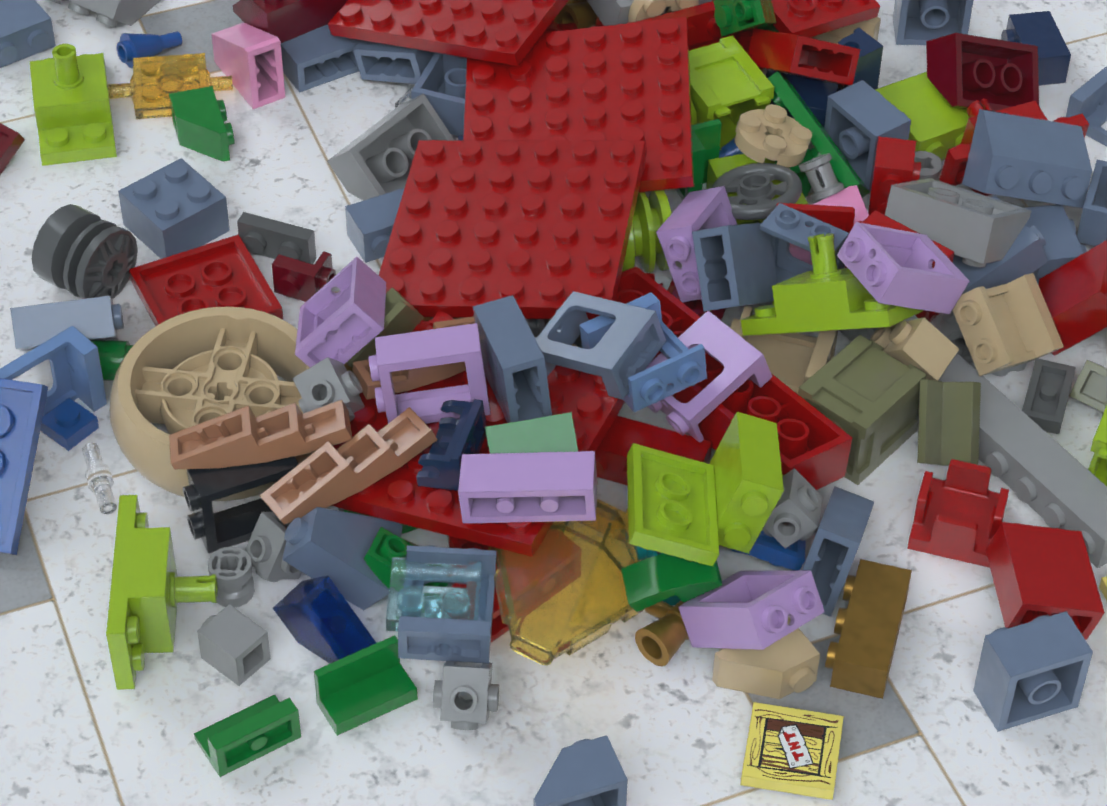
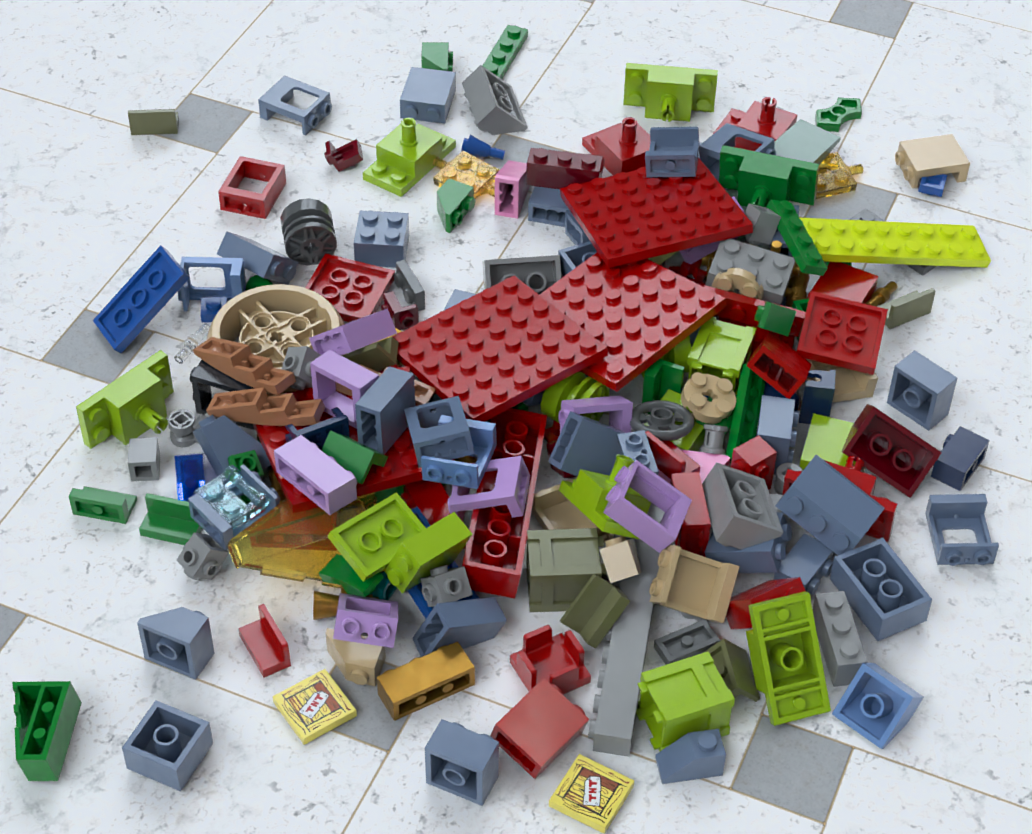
camera: 45 degrees right, 0 degrees up
none -> panel [238,604,291,678]

